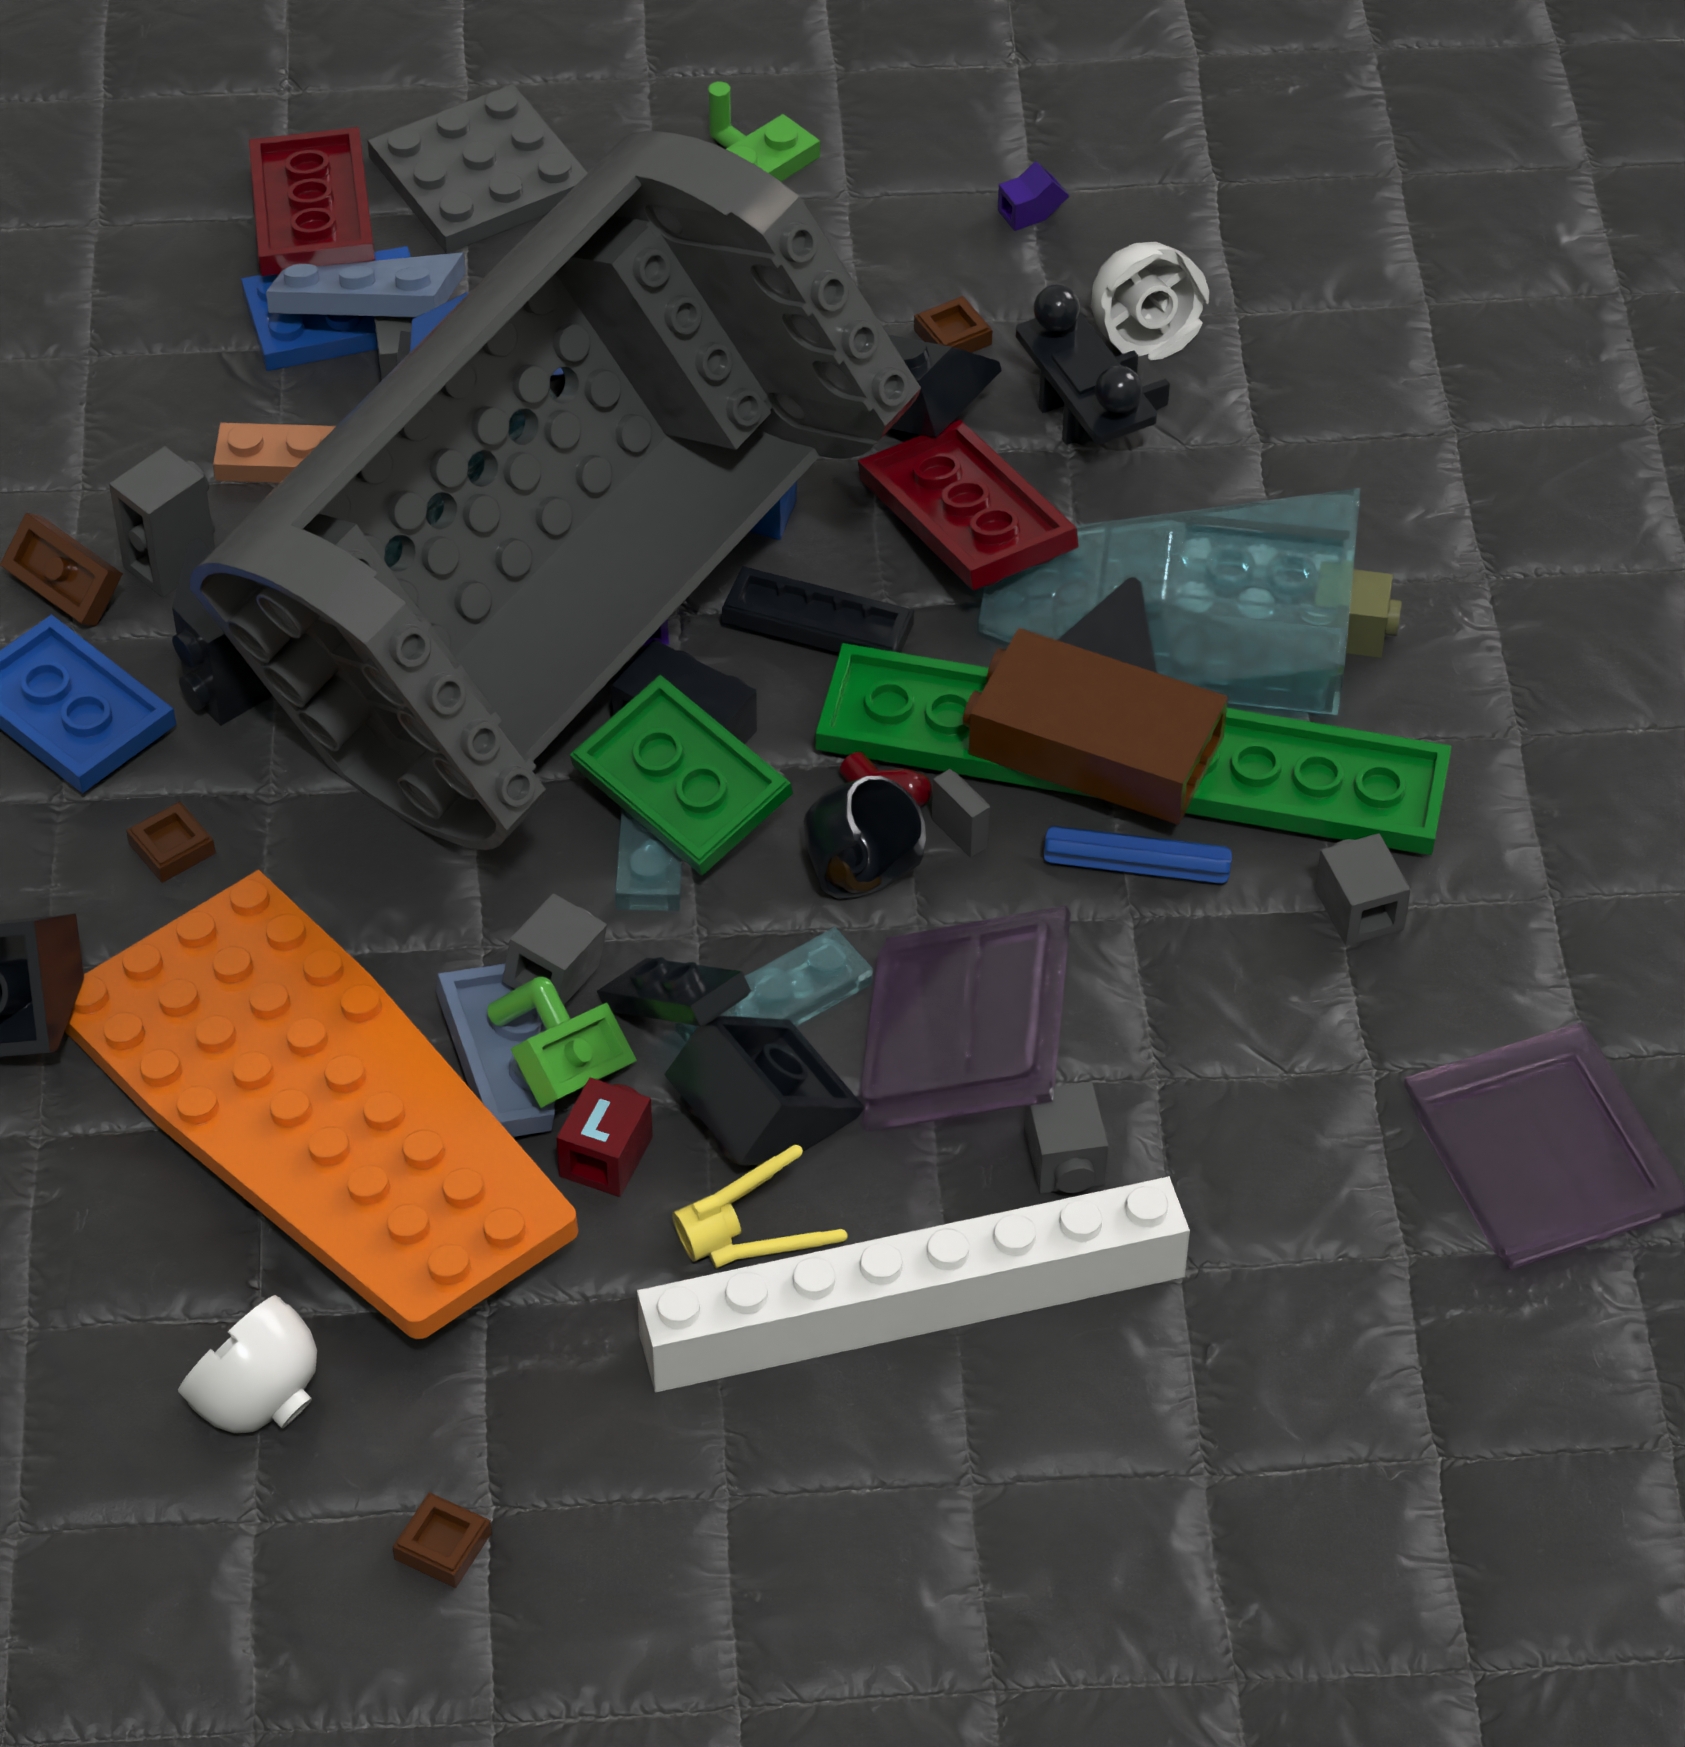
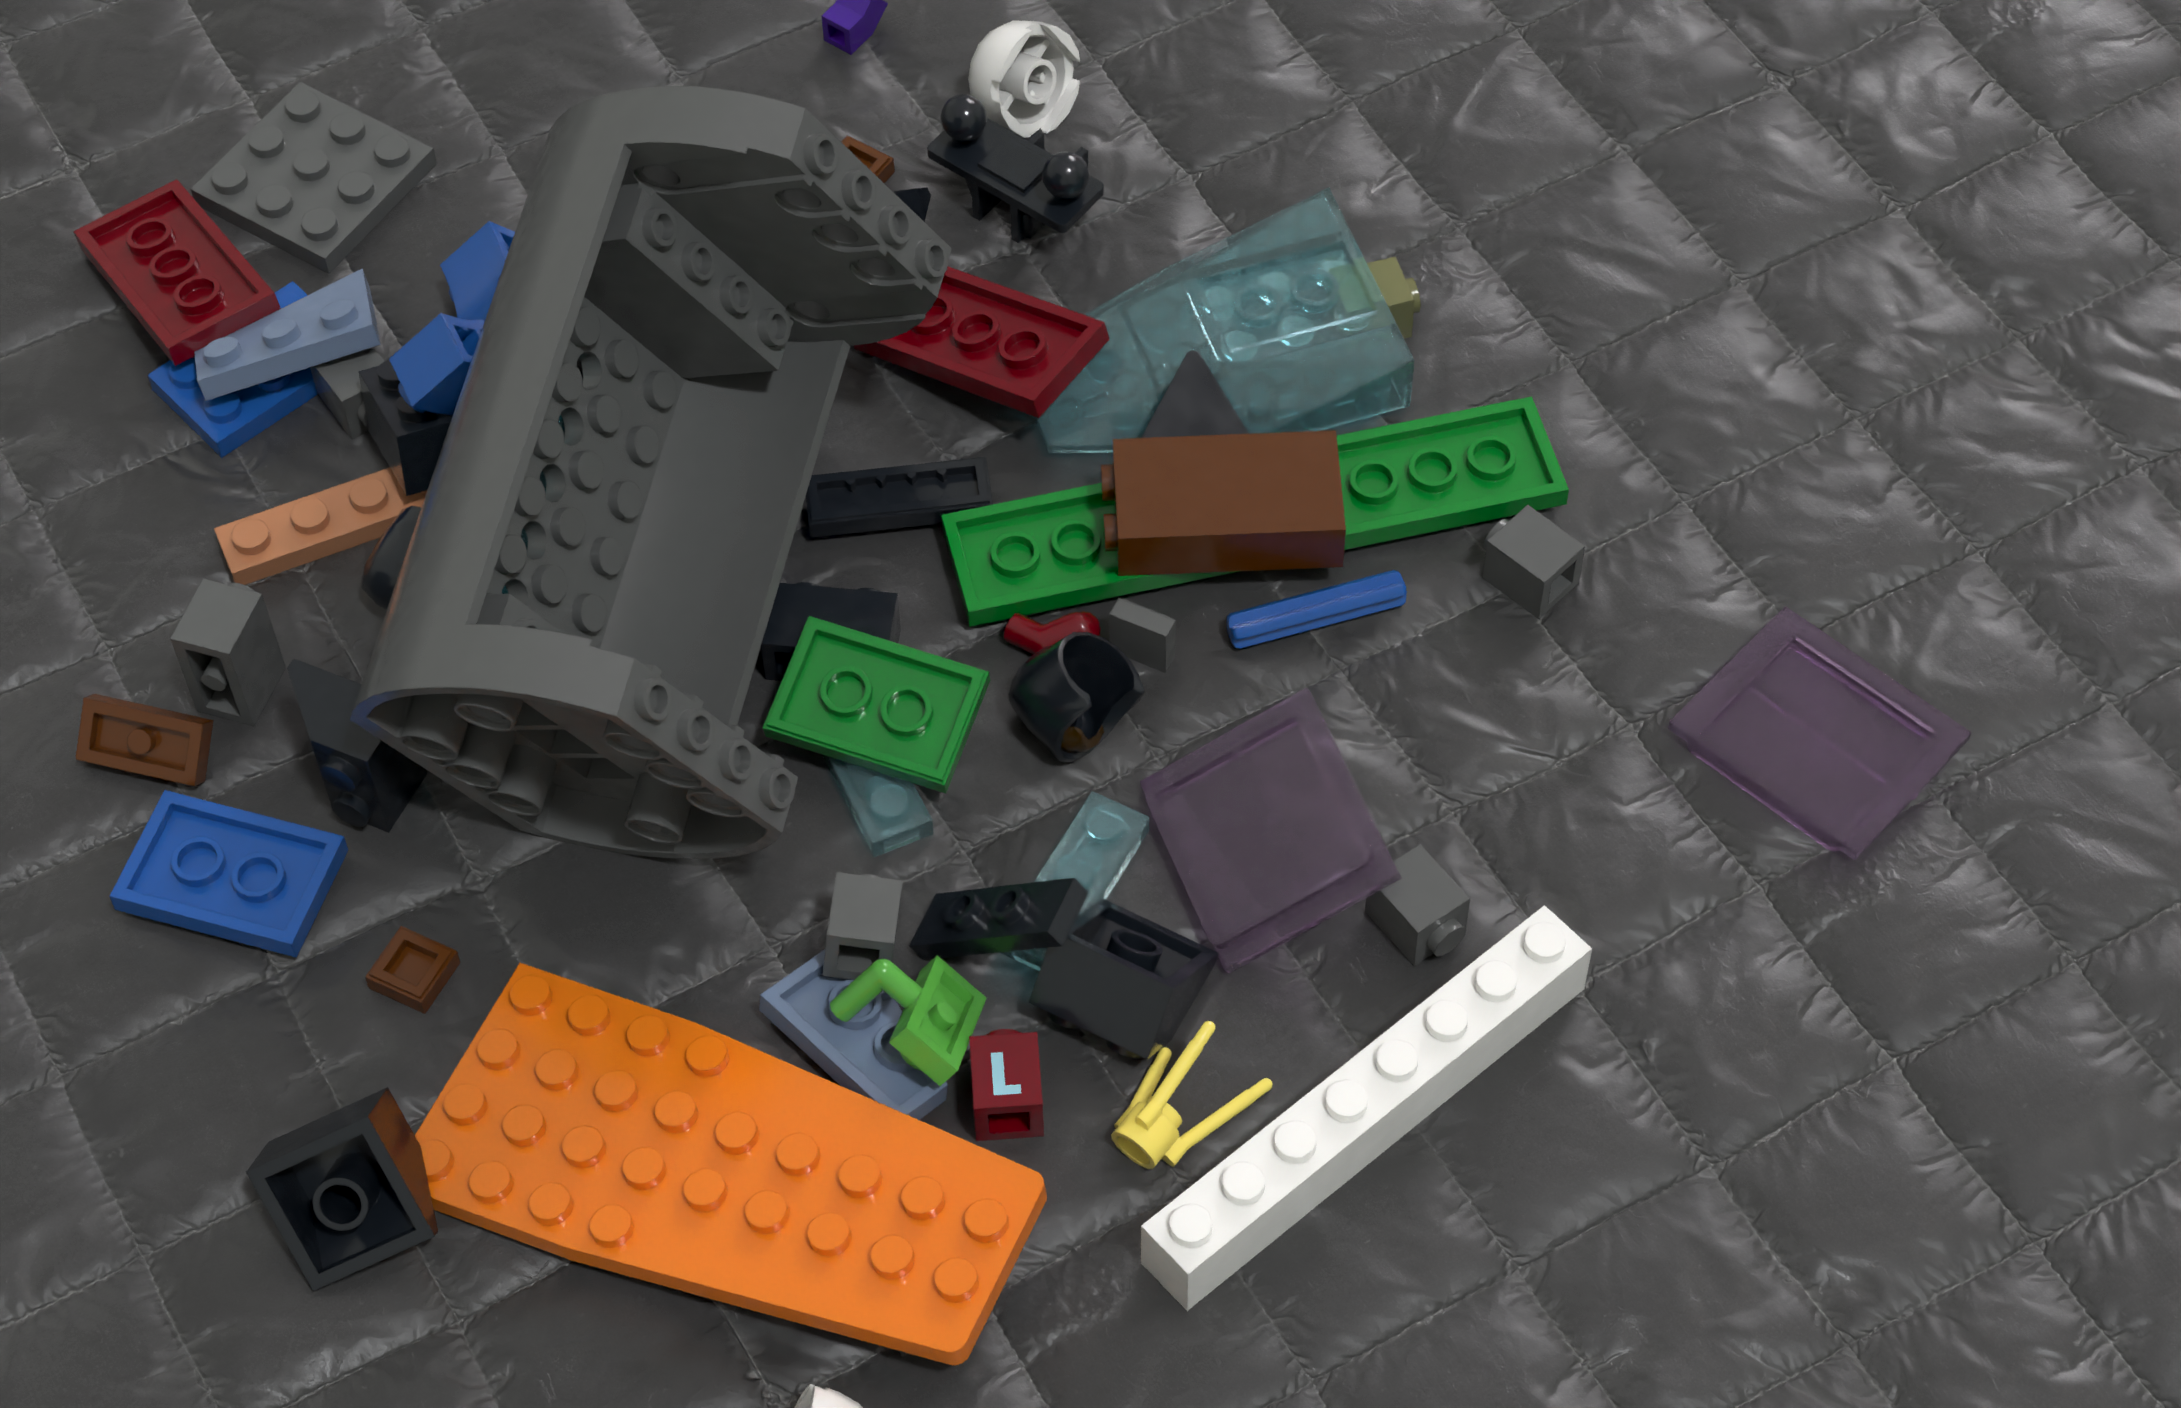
camera: 25 degrees left, 5 degrees up
bright green plate [708,81,820,182] -> none

